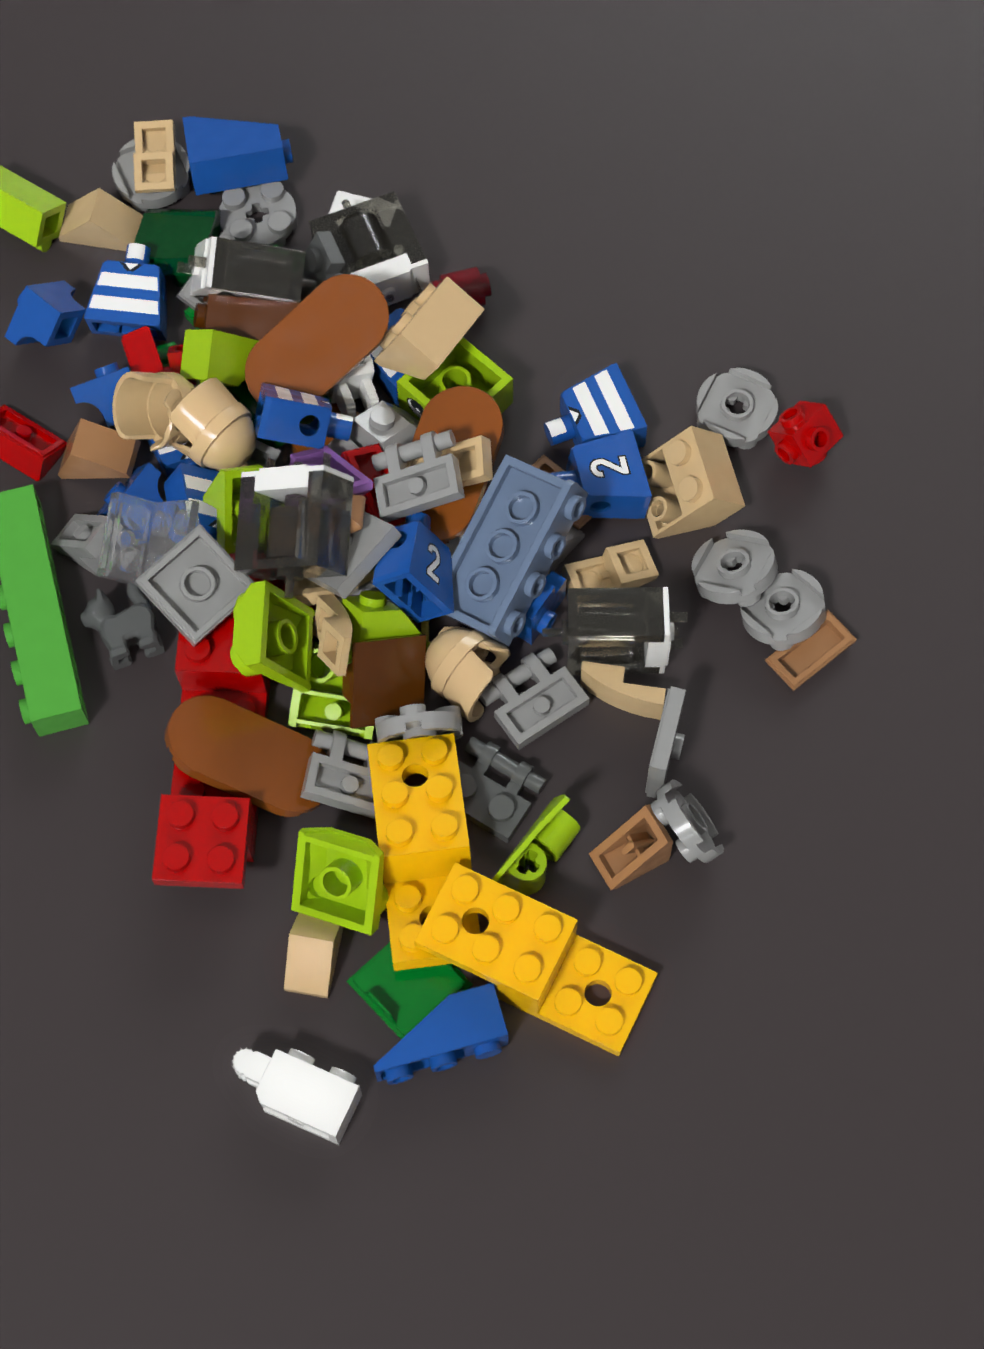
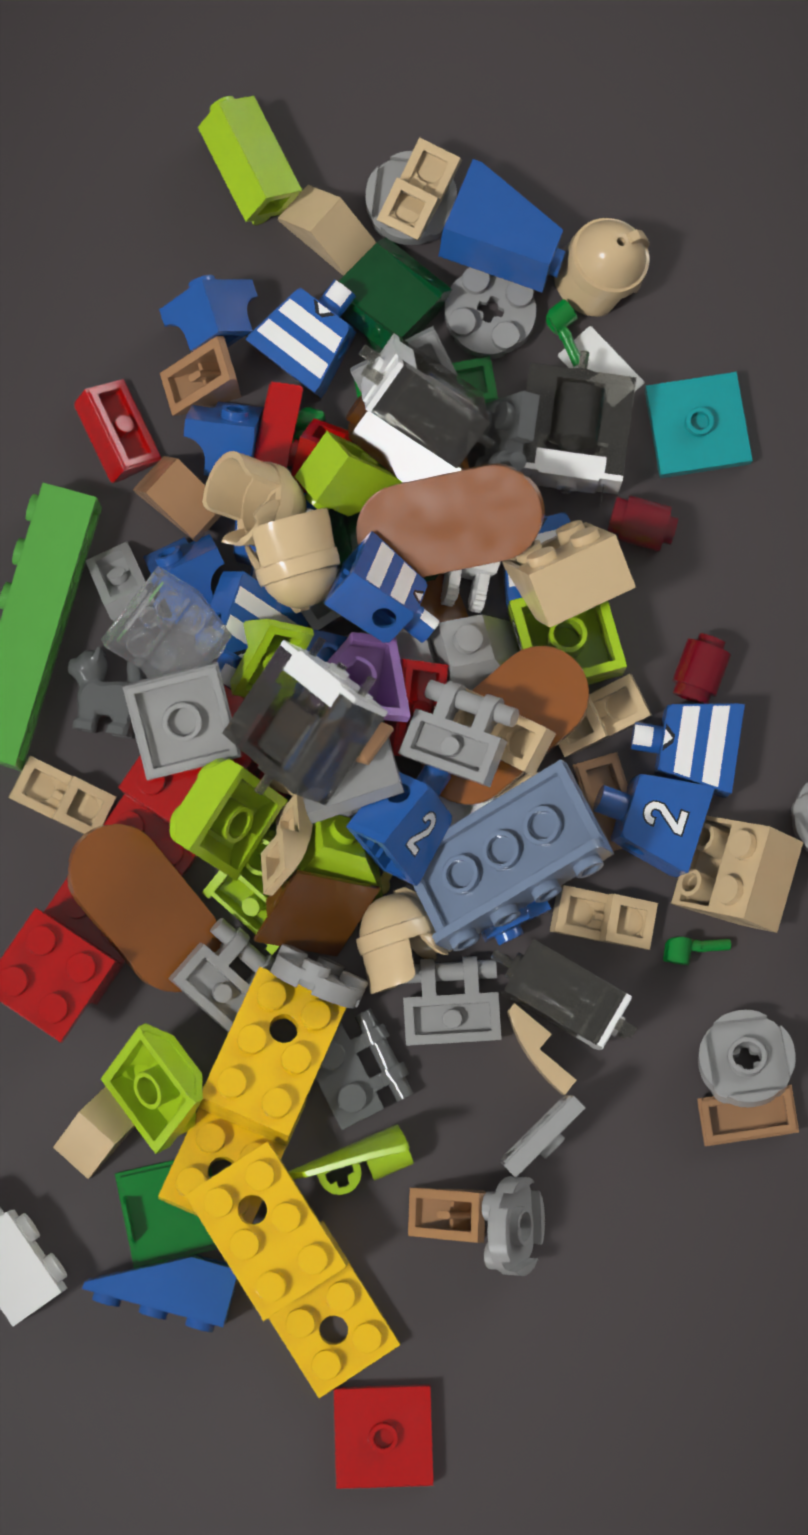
camera: 30 degrees right, 15 degrees up
light grey plate [691,529,778,607] -> none
none -> tan slope [8,756,116,834]
none -> medium nougat slope [160,336,241,416]
none -> red plate [334,1384,433,1489]
none -> green hand [546,299,584,368]
none -> tan helmet [554,218,650,317]
none -> tan slope [558,674,653,757]
none -> teal plate [644,372,753,478]
none -> green hand [663,937,731,965]
none -> dark red brick [672,633,731,704]

